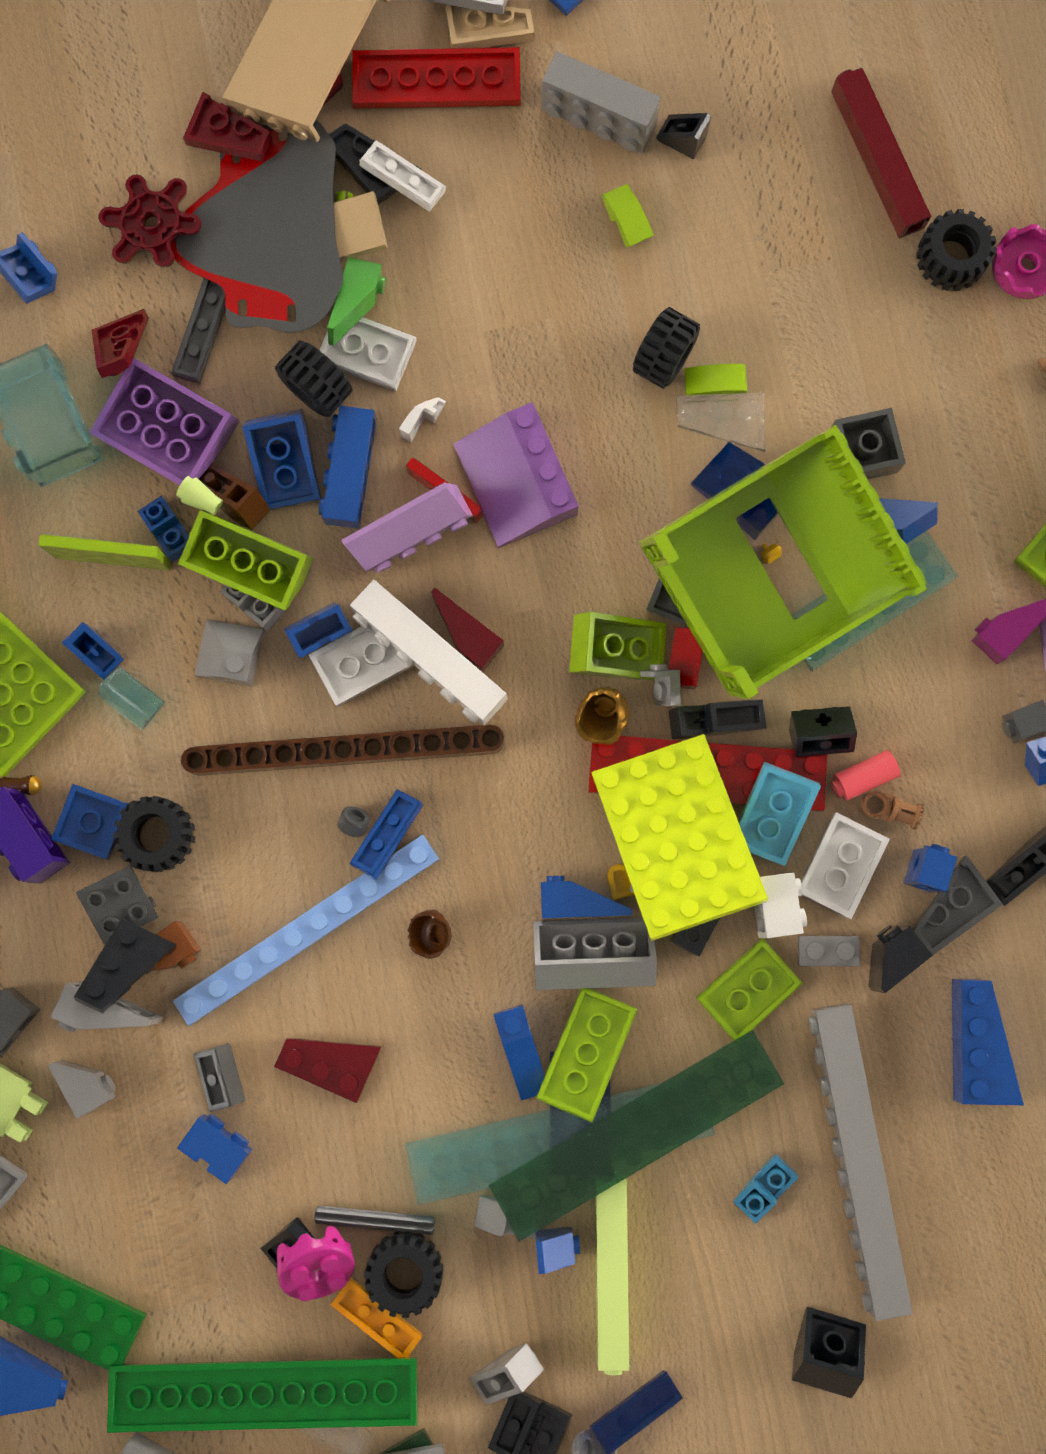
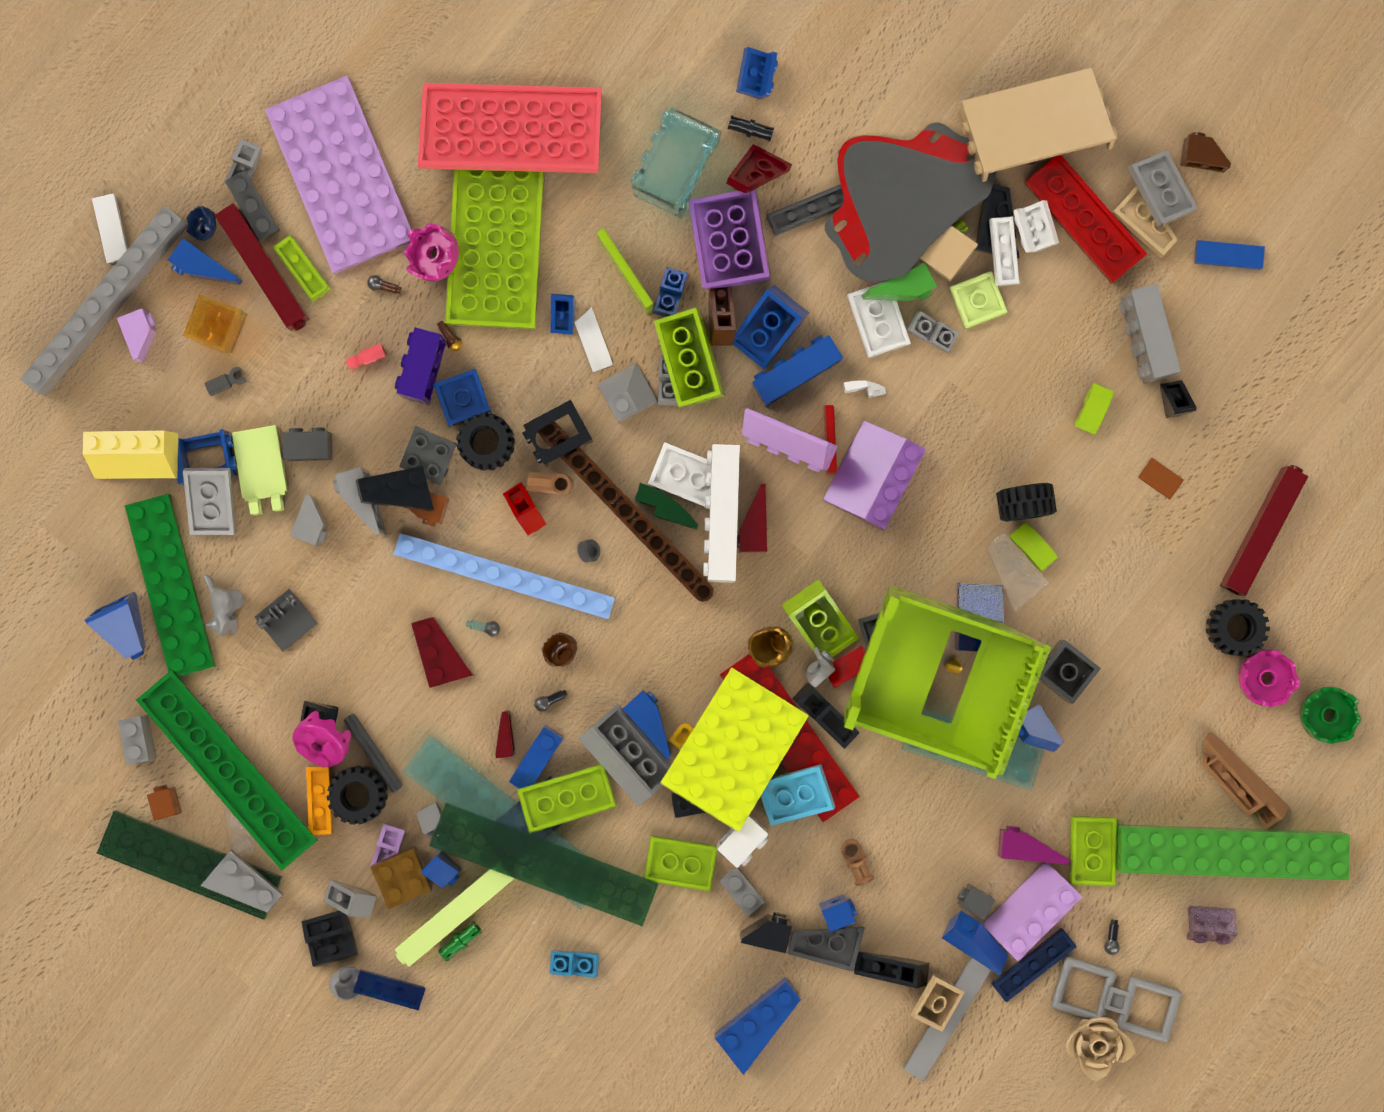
camera: 50 degrees right, 5 degrees up
dark red plate [98,174,201,268] -> none
clear light blue slope [98,667,165,729] -> none
yellowish green cone [176,476,223,515] -> none
blue brick [177,1114,253,1184] -> none
dark red wing [183,92,272,162] -> none
dark grey slope [194,1043,245,1112] -> none
black tyre [275,340,353,417] -> none
blue brick [283,602,352,658] -> none
blue tile [349,789,423,880] -> none
black brick [789,706,857,757] -> none
black slope [792,1307,866,1399] -> none
white plate [801,812,890,919] -> none
light grey brick [808,1003,913,1321] -> none
coral brick [831,750,901,801] -> none
none -> light grey animal [204,574,244,636]
none -> dark grey hinge [255,589,318,652]
none -> lavender slope [370,824,405,867]
none -> pearl gold brick [371,846,432,909]
none -> green pin [438,921,482,961]
none -> piece [466,620,500,637]
none -> dark red slope [495,710,516,759]
none -> red slope [503,482,547,536]
none -> black panel [522,400,593,467]
none -> medium nougat piece [527,472,574,495]
none -> piece [534,690,568,712]
none -> white sticker [574,307,613,372]
none -> dark green slope [635,483,698,530]
none -> black pin [728,115,774,142]
none -> light grey slope [907,311,959,353]
none -> yellowish green tile [949,271,1008,329]
none -> white bracket [1014,200,1059,253]
none -> dark orange sticker [1138,458,1184,500]

